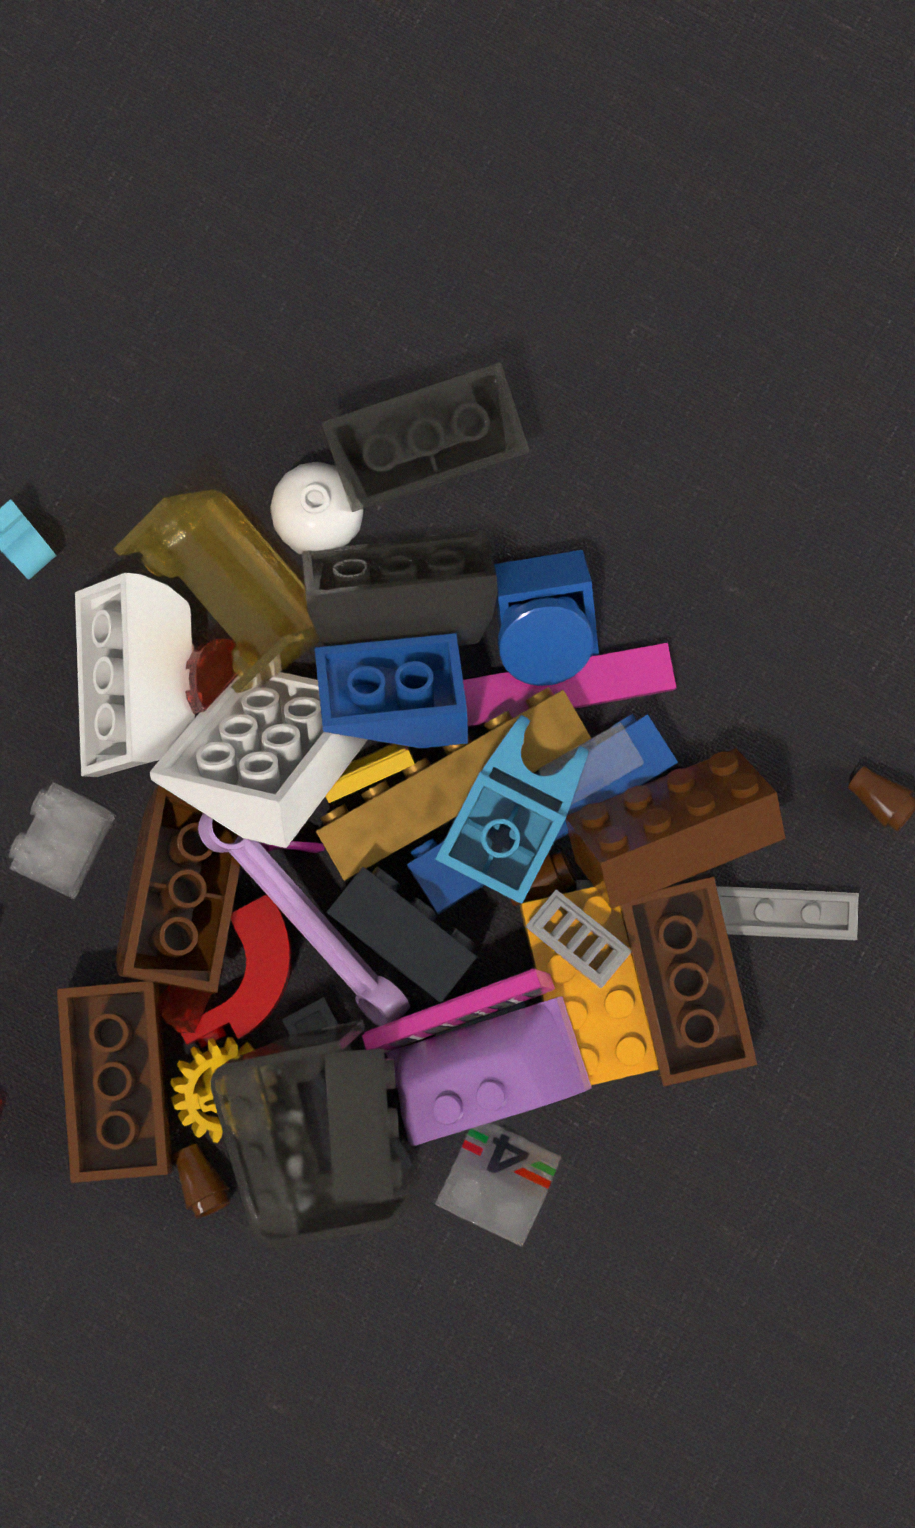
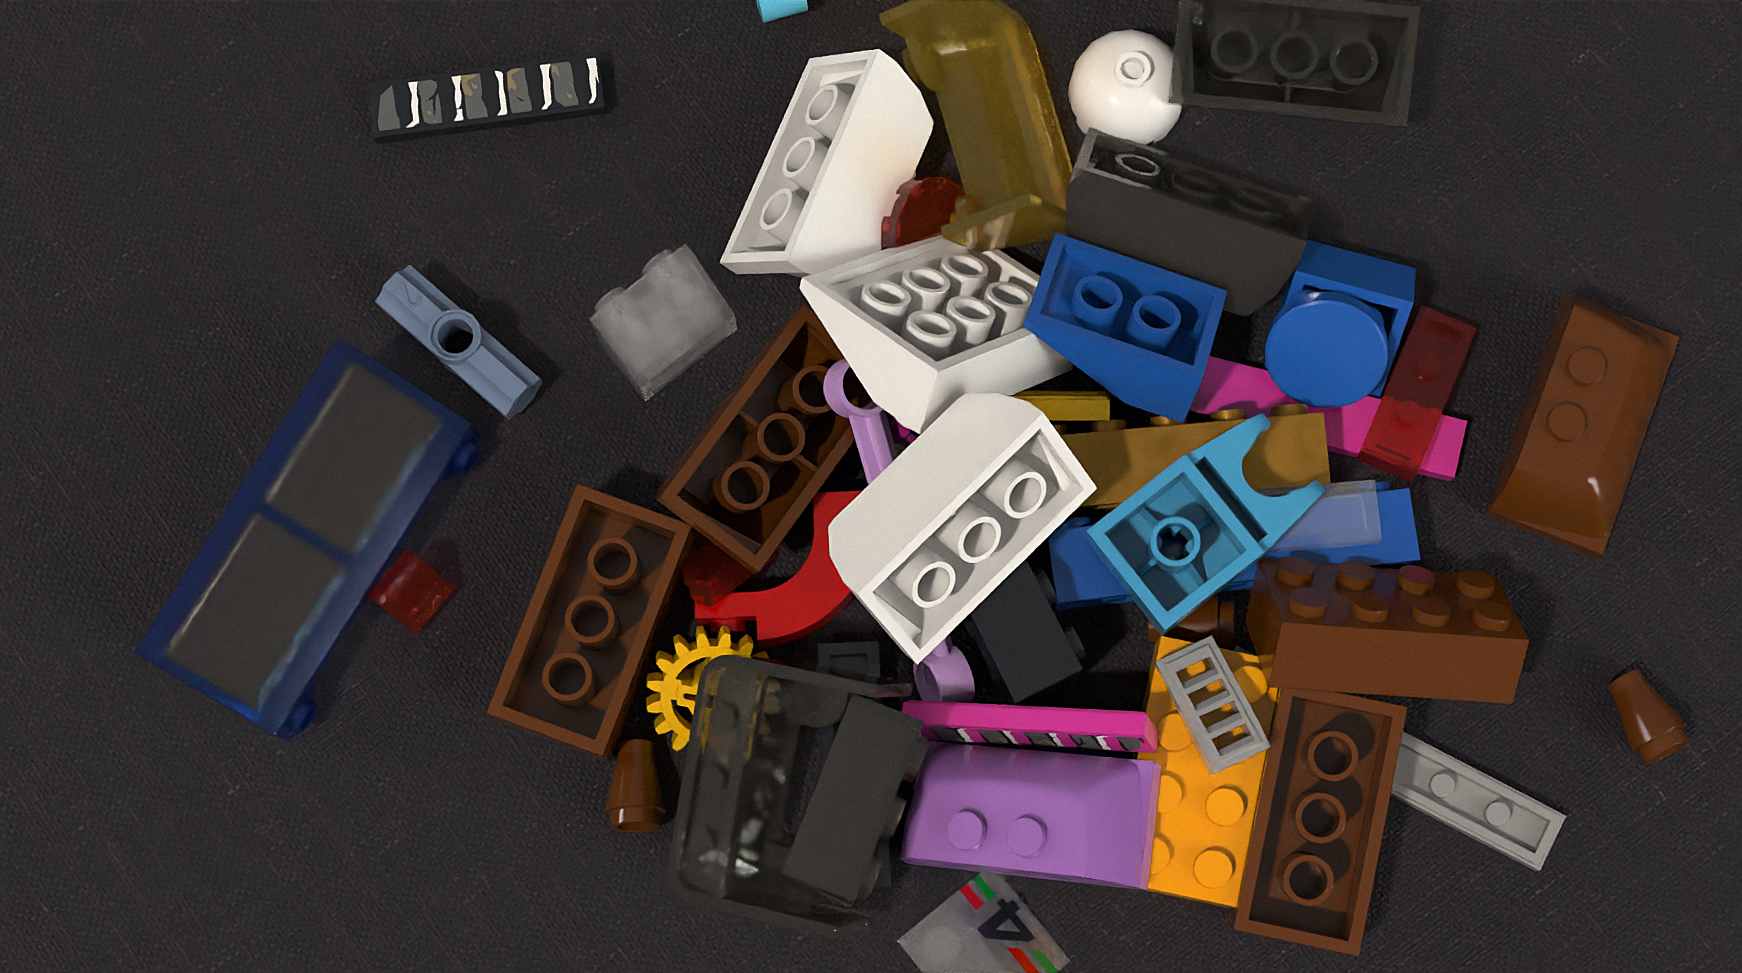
camera: 30 degrees right, 5 degrees down
none -> white windscreen [828,392,1097,665]
none -> clear red tile [1356,305,1477,483]
none -> reddish brown windscreen [1484,293,1680,558]

